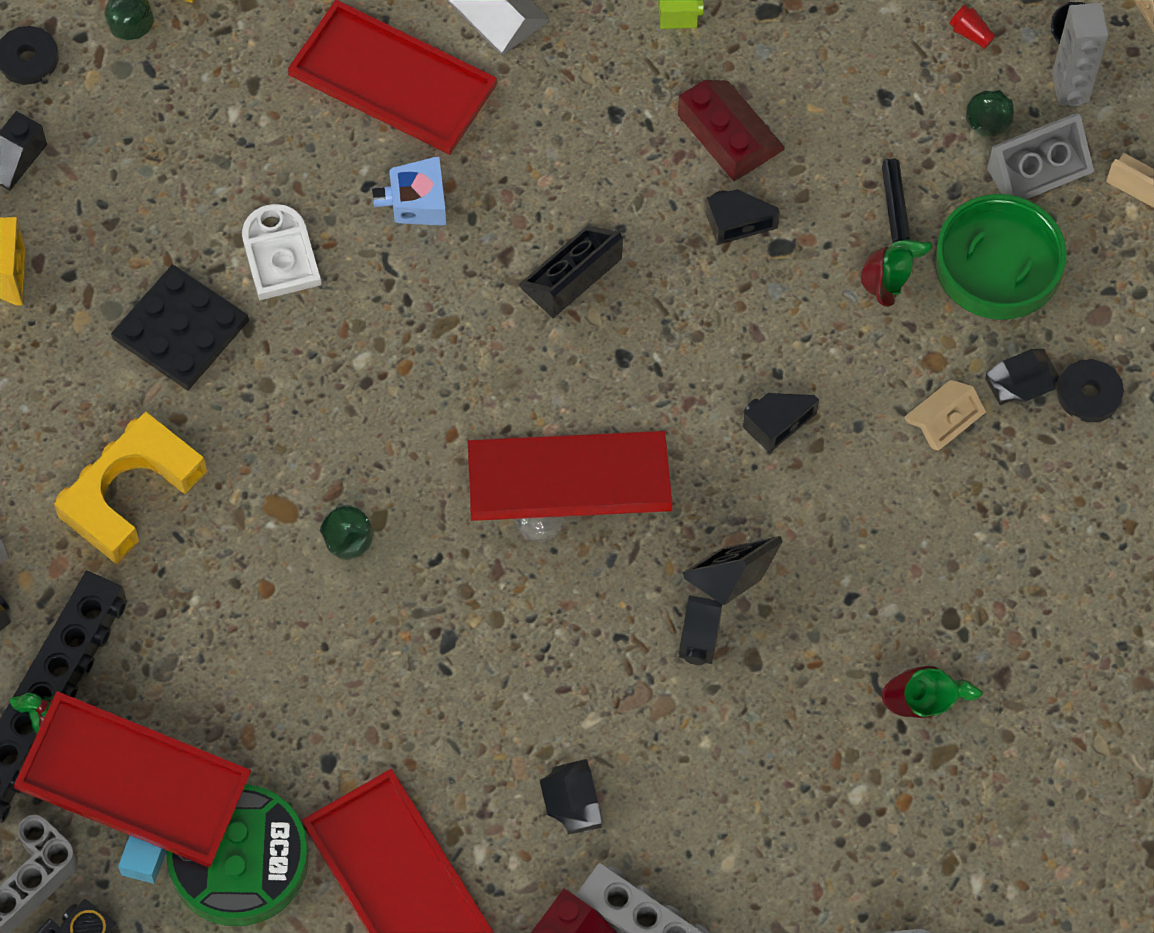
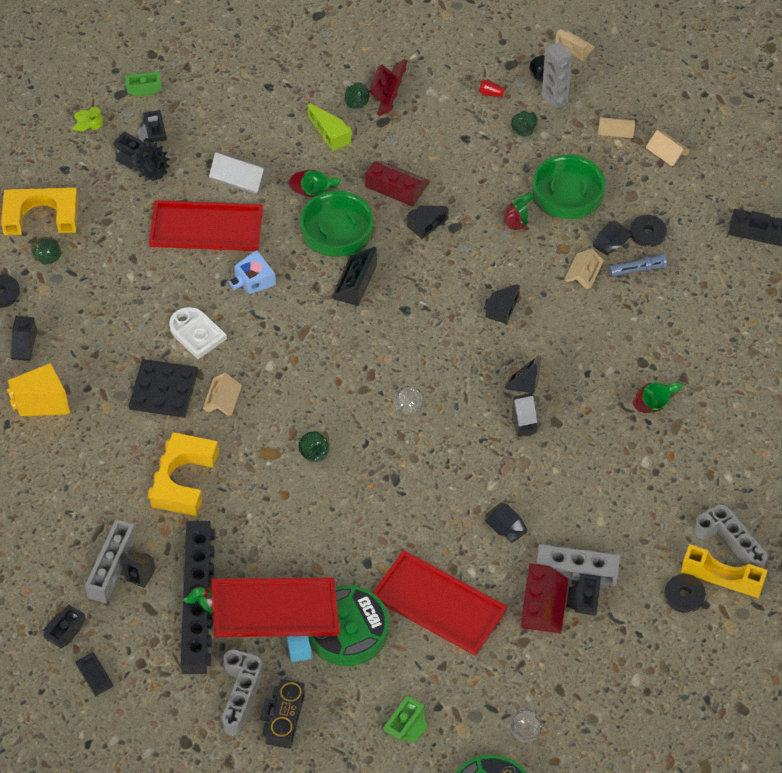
camera: 25 degrees left, 10 degrees down
red tile [467,431,672,521] -> none
black axle [882,158,910,243] -> none
light grey slope [987,113,1094,199] -> none
none -> tan panel [203,373,242,416]
none -> green hair [288,170,341,197]
none -> green piece [300,191,374,257]
none -> sand blue pin [609,253,667,277]

